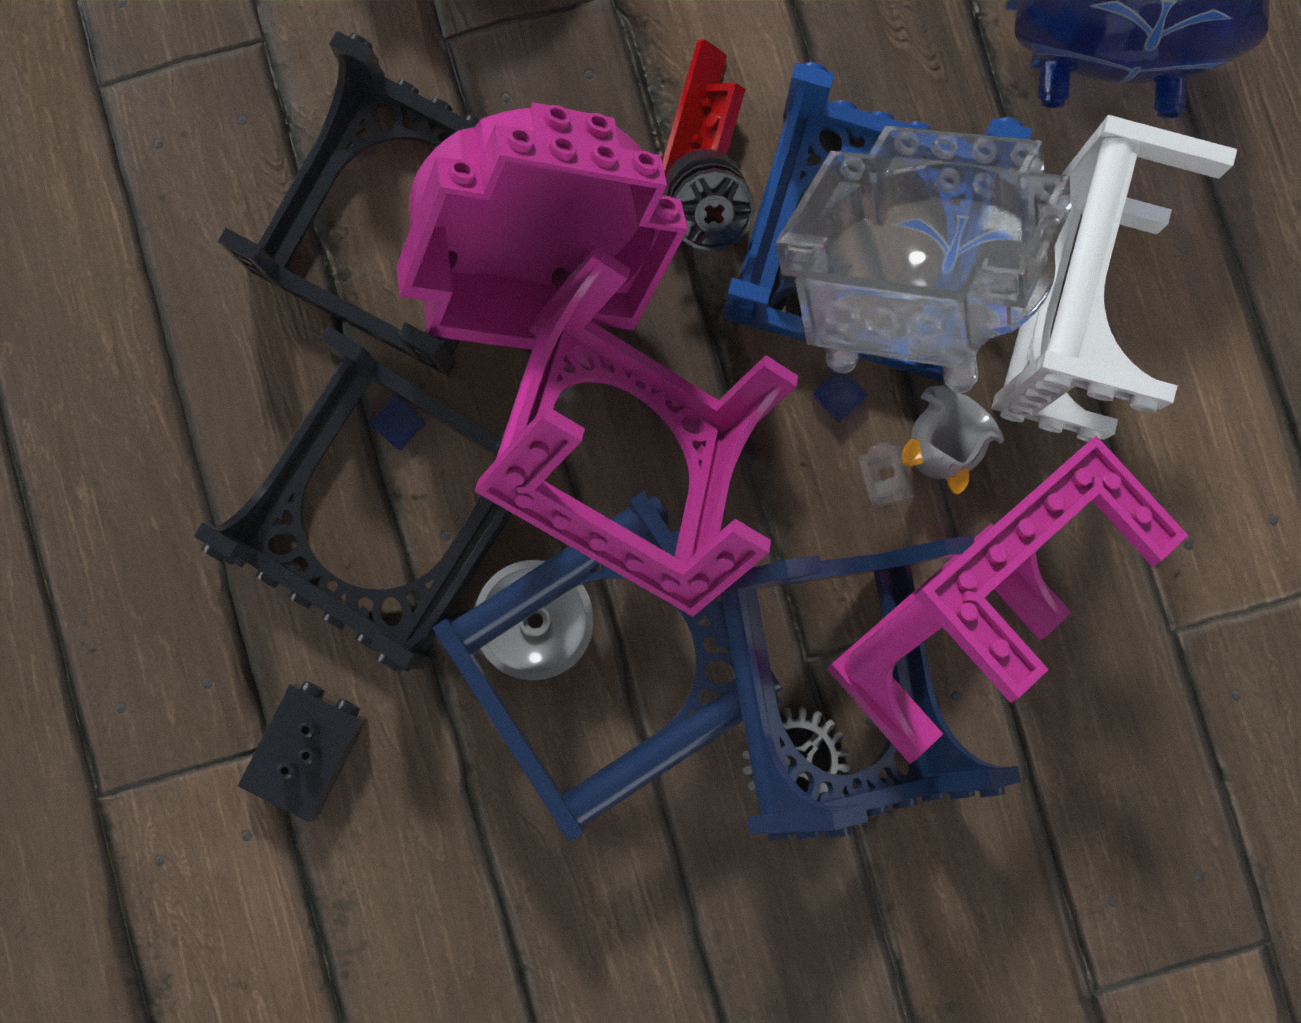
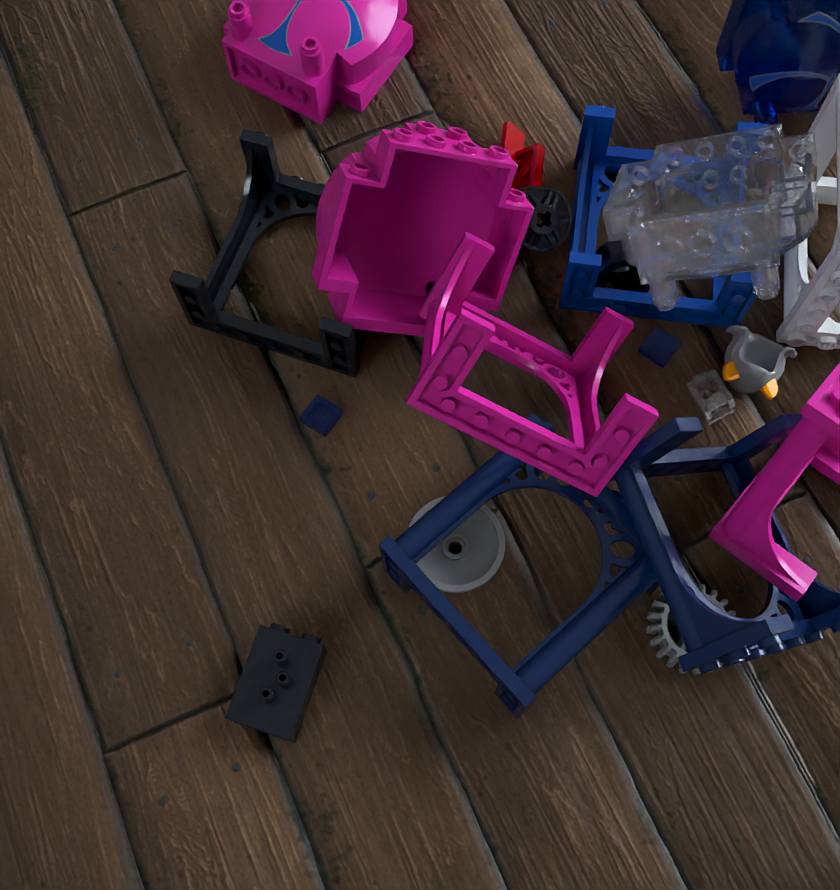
camera: 10 degrees left, 15 degrees down
black arch [194,326,513,672] -> none

